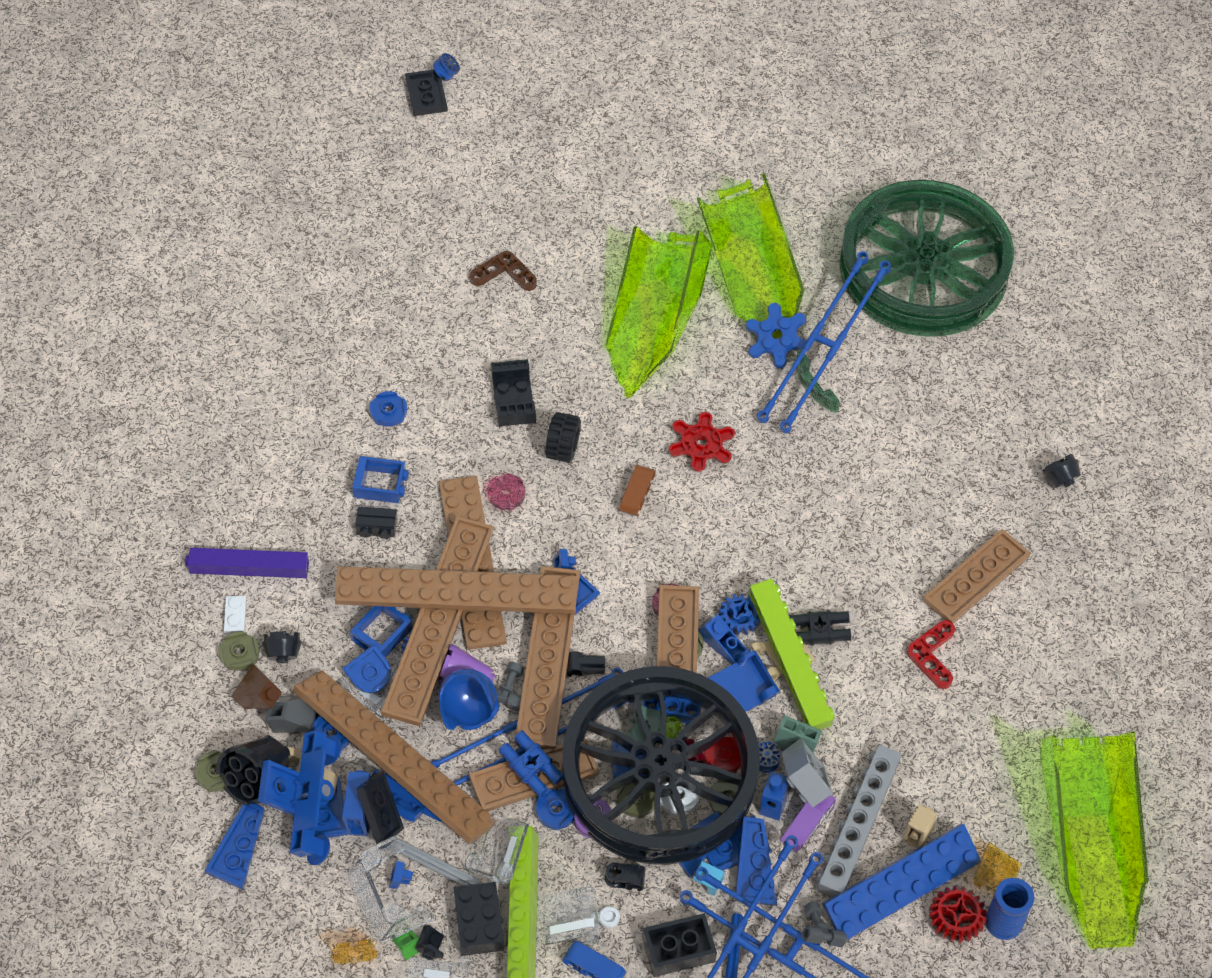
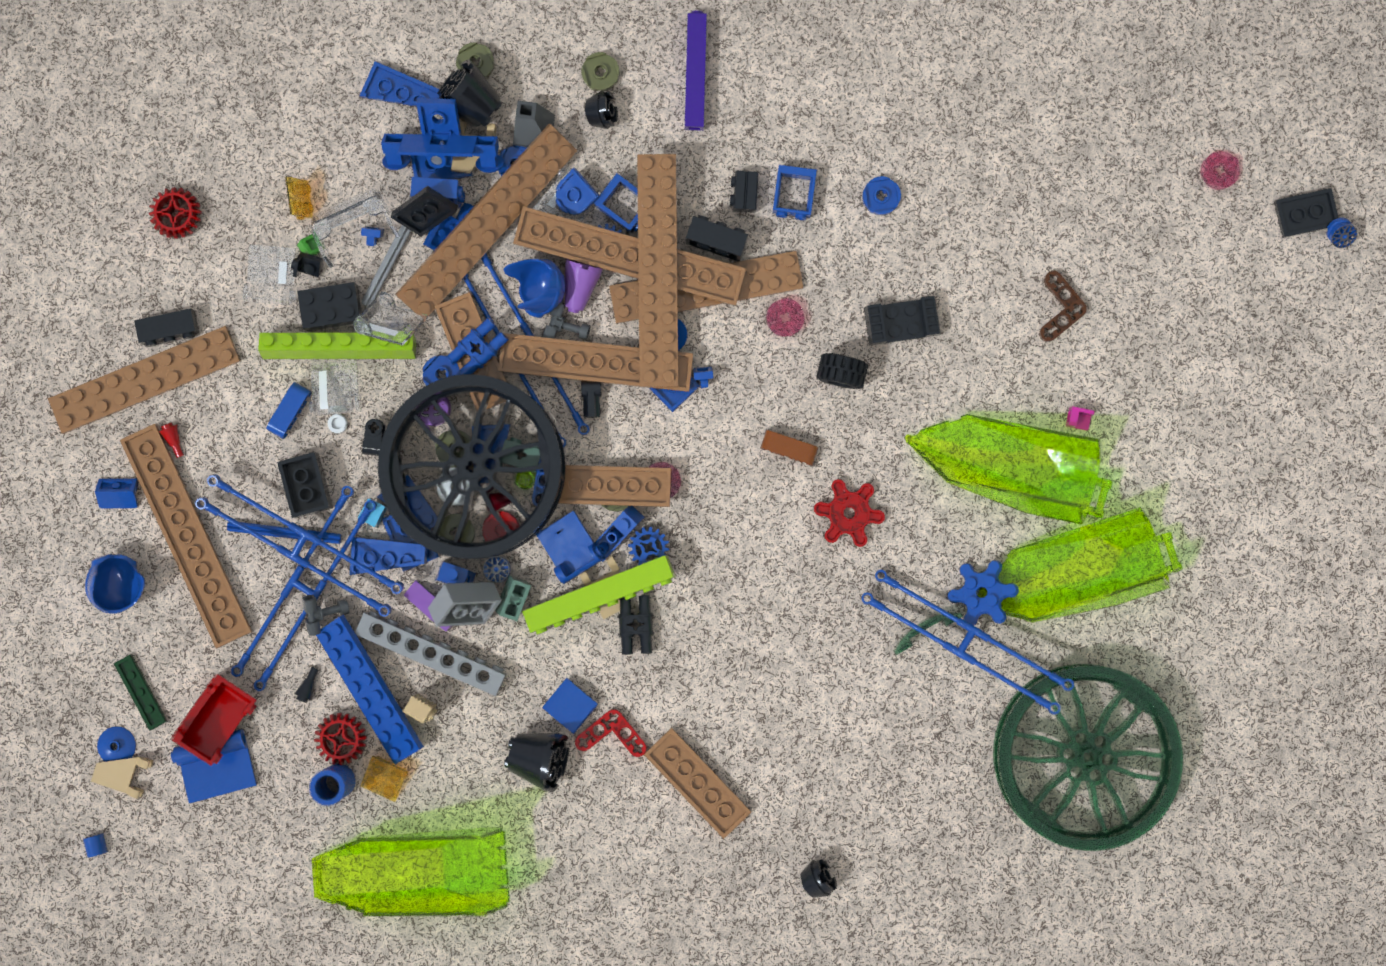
camera: 90 degrees right, 30 degrees up
white plate [224,596,246,634] -> none
reddish brown slope [231,664,282,709] -> none
none -> black cone [294,667,318,703]
none -> black cone [504,733,570,792]
none -> blue slope [542,678,598,734]
none -> black brick [686,215,748,262]
none -> dark pink panel [1066,406,1095,431]
none -> clear pink plate [1200,151,1240,190]

